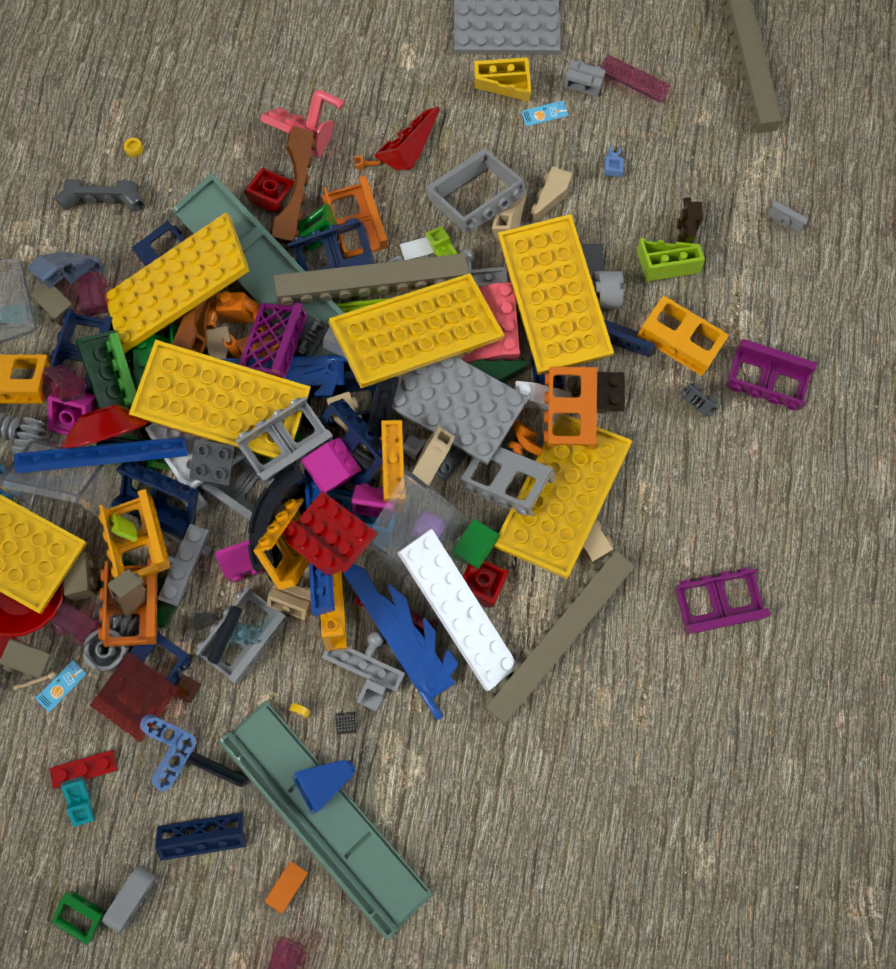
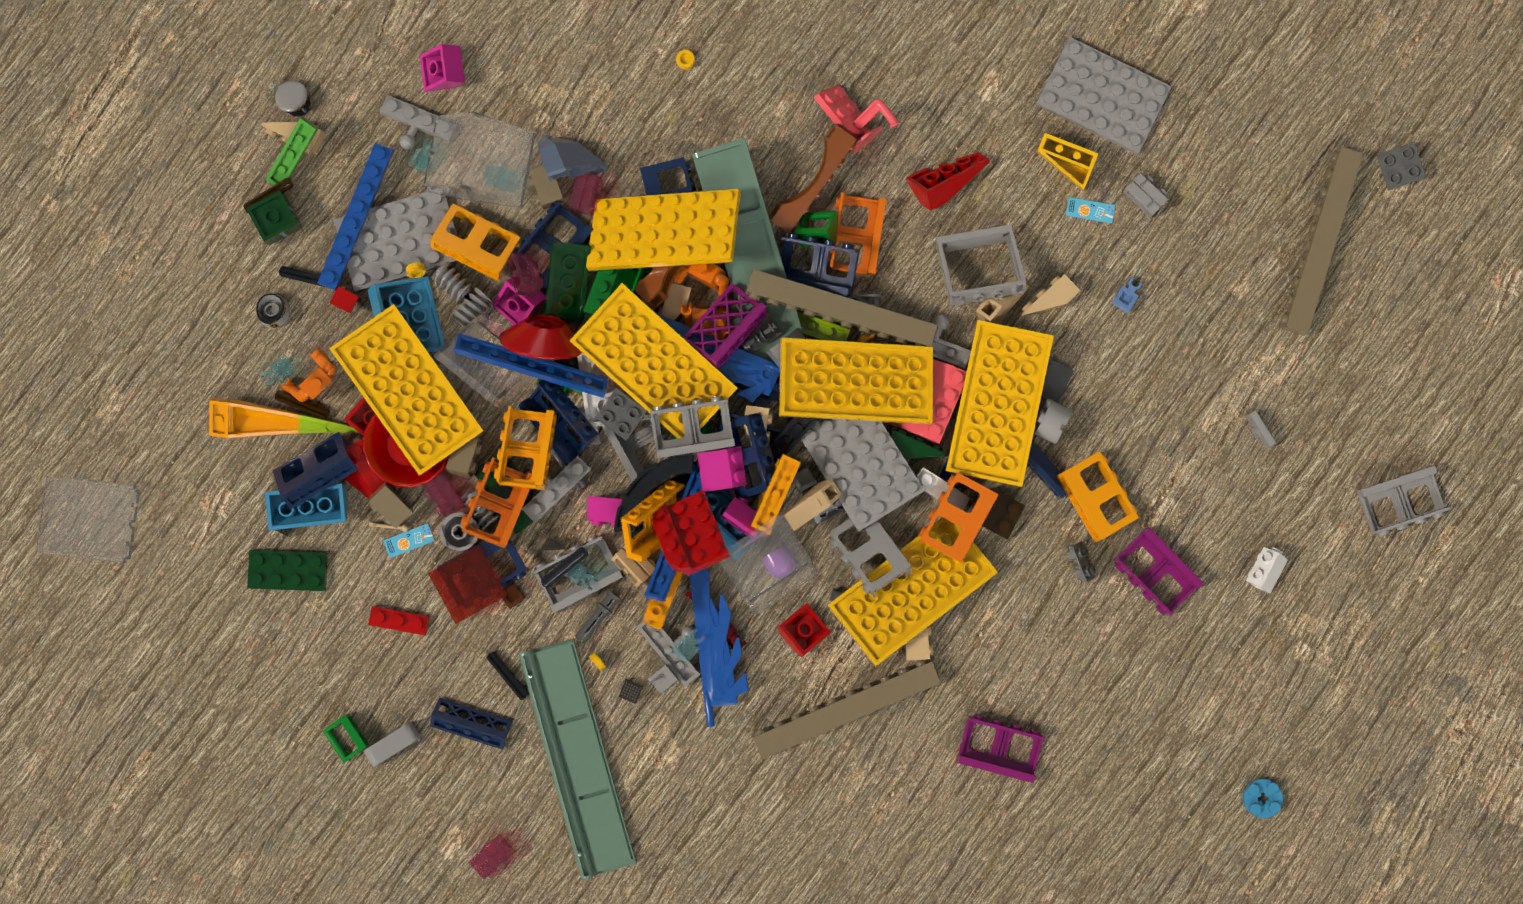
camera: 30 degrees right, 10 degrees up
dark grey plate [56,179,144,212] -> none
teal slope [61,776,95,827] -> none
bright green plate [106,332,136,409] -> none
dark tan brick [107,569,147,616] -> none
lime slope [109,513,137,542] -> none
medium blue beam [140,714,196,791] -> none
red slope [245,167,294,212] -> none
orange slope [264,861,308,914] -> none
blue slope [292,759,356,815] -> none
orange hand [354,156,380,170] -> none
white plate [397,529,517,691] -> none
white sticker [400,237,434,260] -> none
lime slope [425,226,458,257] -> none
green slope [452,518,500,569] -> none
orange arm [508,441,524,456] -> none
orange slope [513,420,544,456] -> none
clear pink plate [600,54,671,103] -> none
lime wedge [637,238,705,282] -> none
dark brown plate [676,197,703,243] -> none
none -> dark grey pin [575,589,622,643]
none -> clear light blue plate [673,628,707,663]
none -> white brick [1246,547,1288,593]

